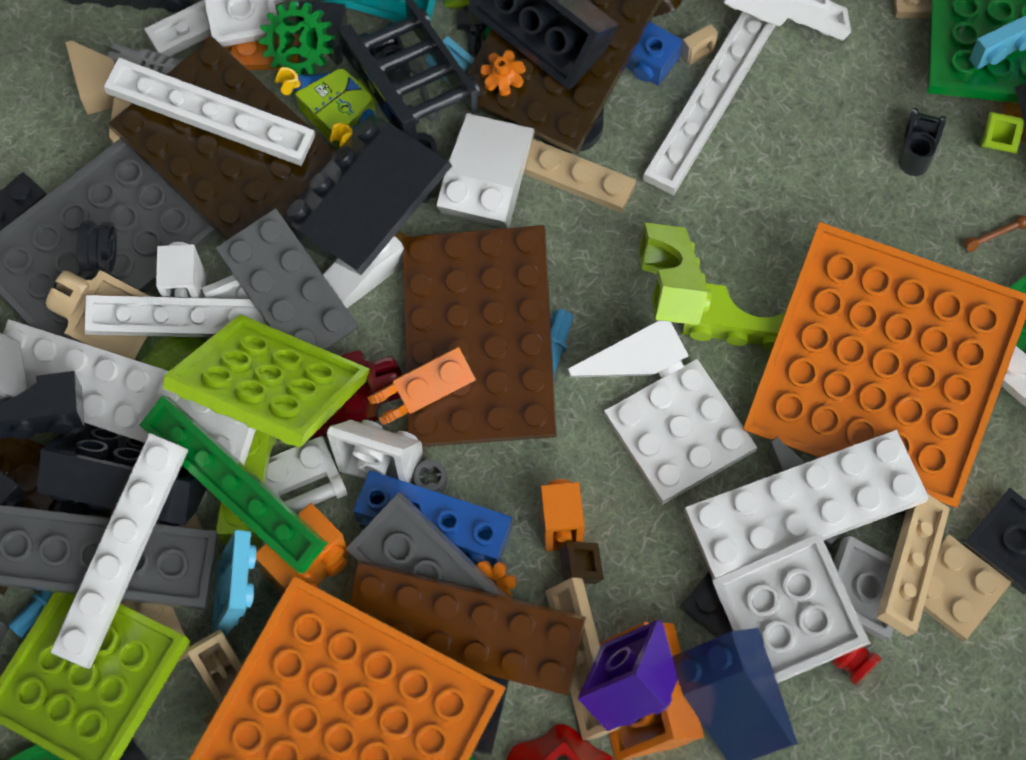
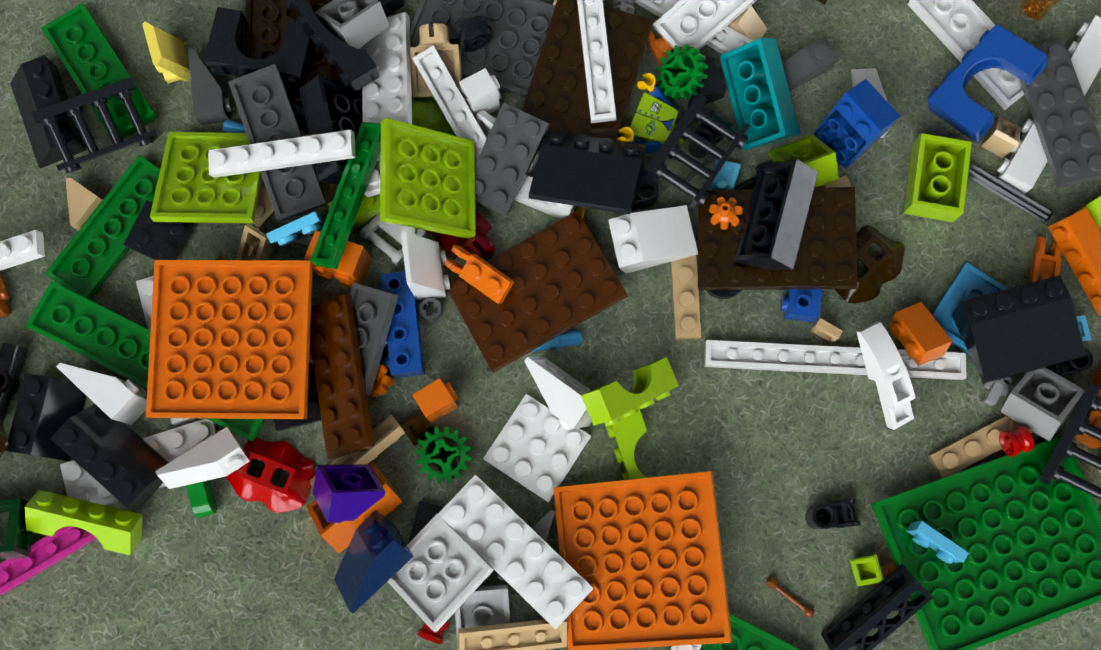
camera: 65 degrees right, 10 degrees up
none -> green gear [414,427,472,484]

